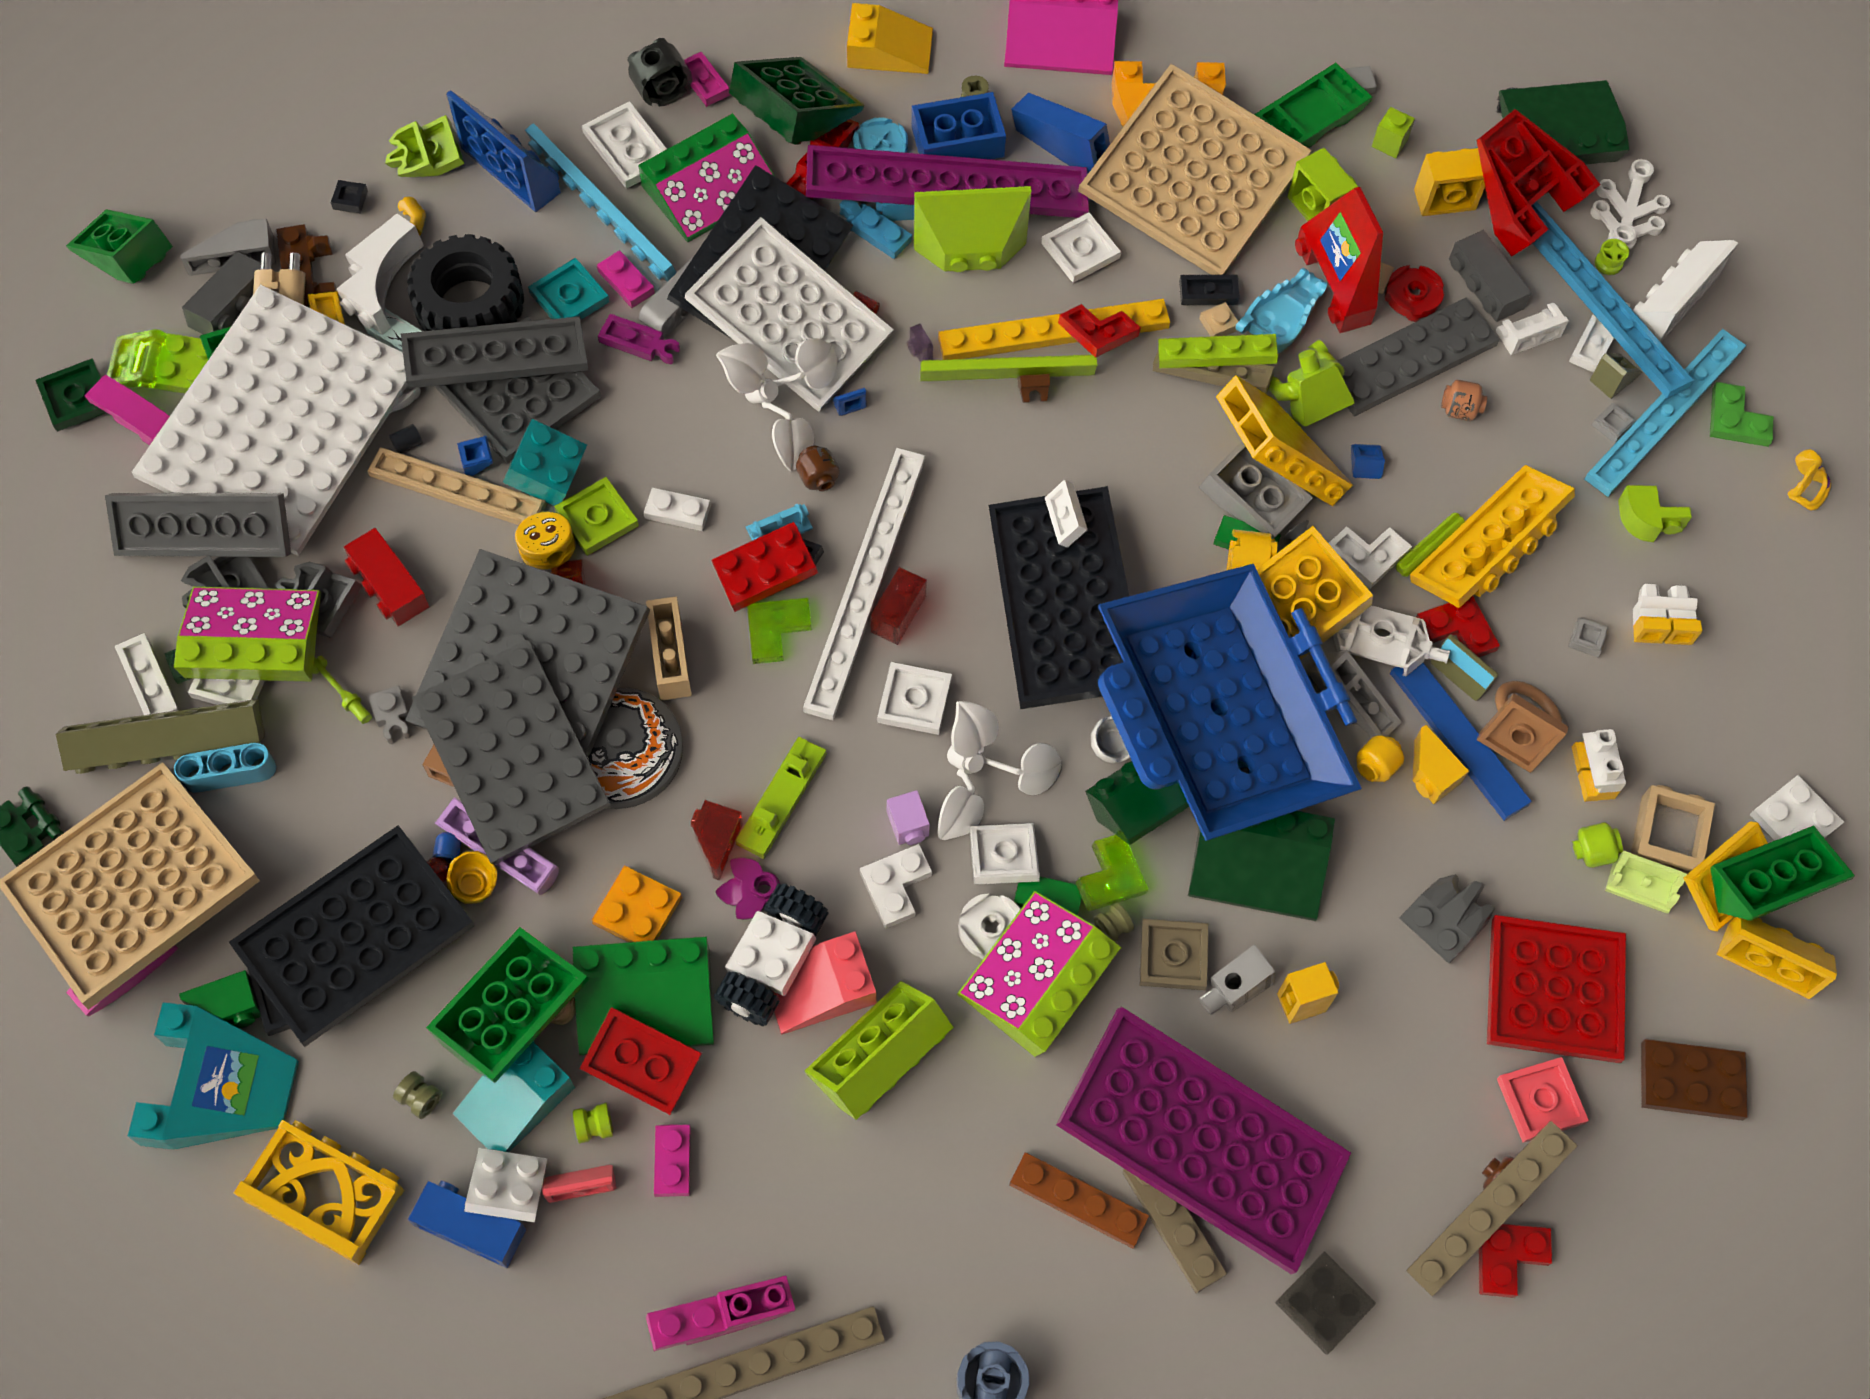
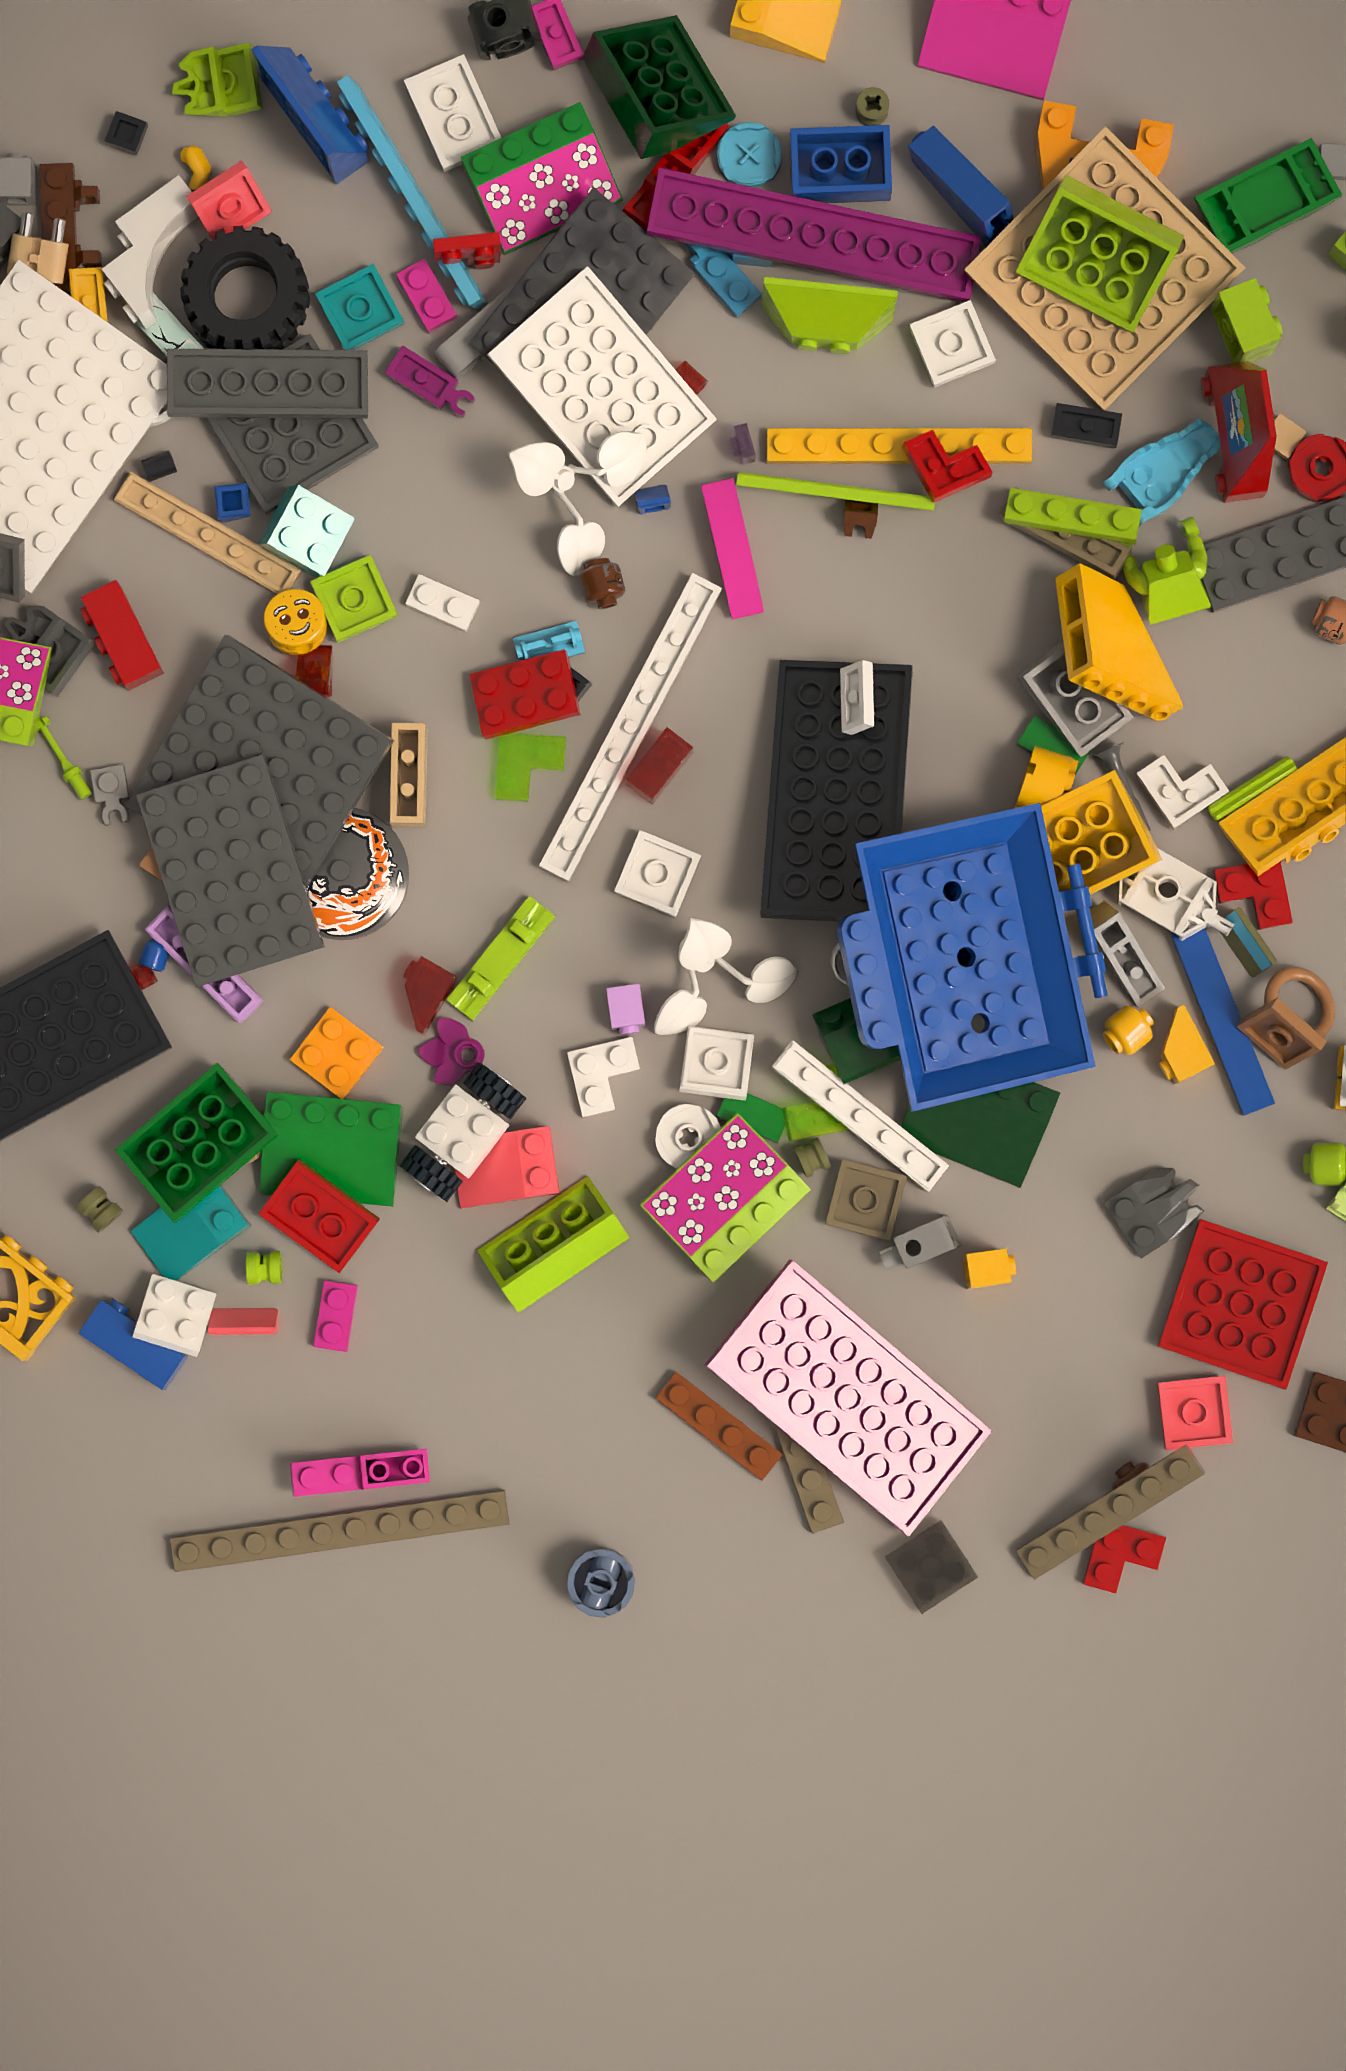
camera: 15 degrees right, 20 degrees up
yellow hair [446,851,498,904] -> none
tan plate [1199,302,1238,337] -> none
blue slope [1351,444,1385,479] -> none
none -> coral plate [186,160,272,240]
none -> red plate [433,232,501,269]
none -> dark pink slope [701,477,764,620]
none -> white tile [771,1041,949,1192]
none -> lime slope [1016,175,1184,333]

